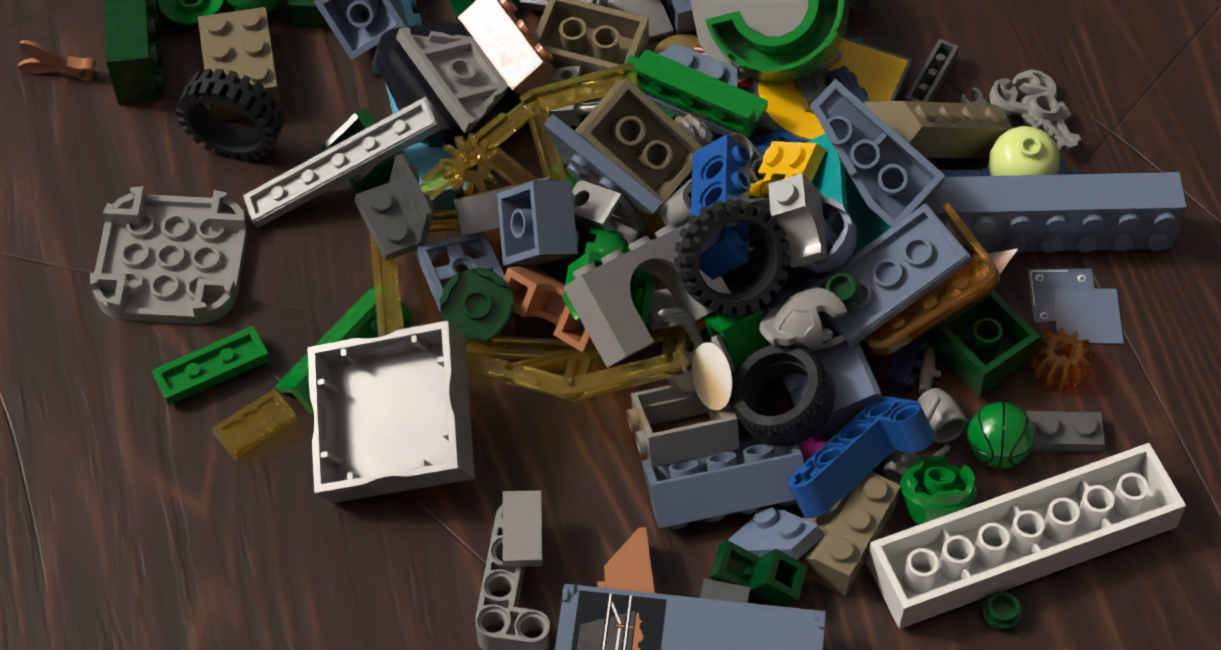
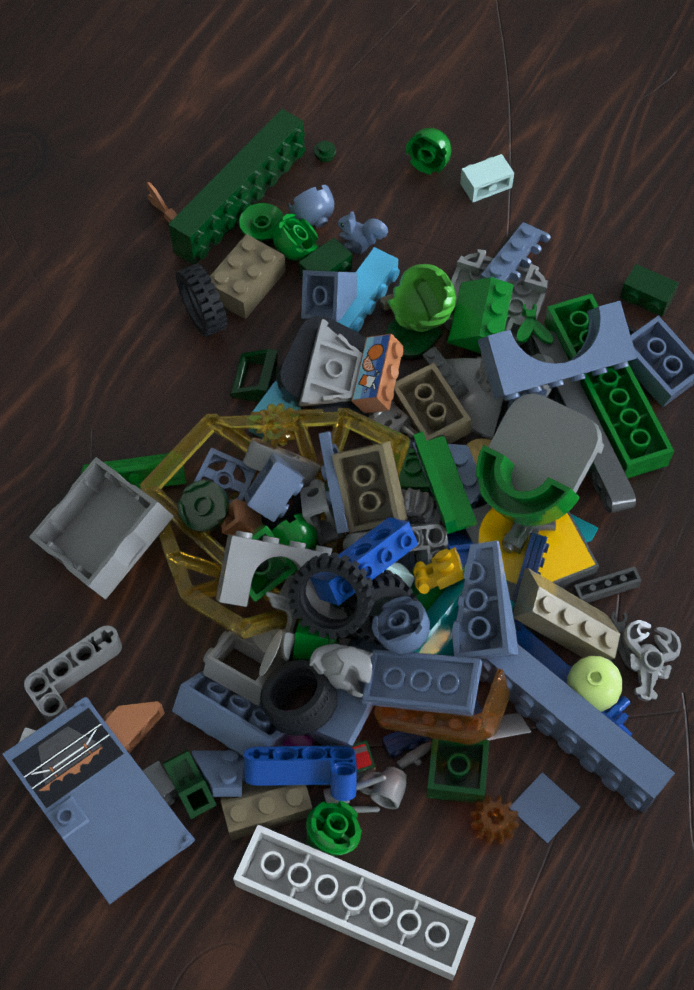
camera: 45 degrees right, 5 degrees up
light grey tile [90,186,248,324] -> none
green plate [151,326,270,406] -> none
clear yellow plate [212,388,297,460] -> none
light grey tile [243,96,441,228] -> none
dark grey bracket [355,154,435,261] -> none
light grey tile [502,490,542,567] -> none
light grey arch [768,173,827,268] -> none
dark green plate [824,273,862,309] -> none
green piece [967,402,1035,469] -> none
dark green plate [982,592,1022,630] -> none
dark grey plate [1026,411,1105,452] -> none
sand blue sticker [1028,269,1094,323] -> none

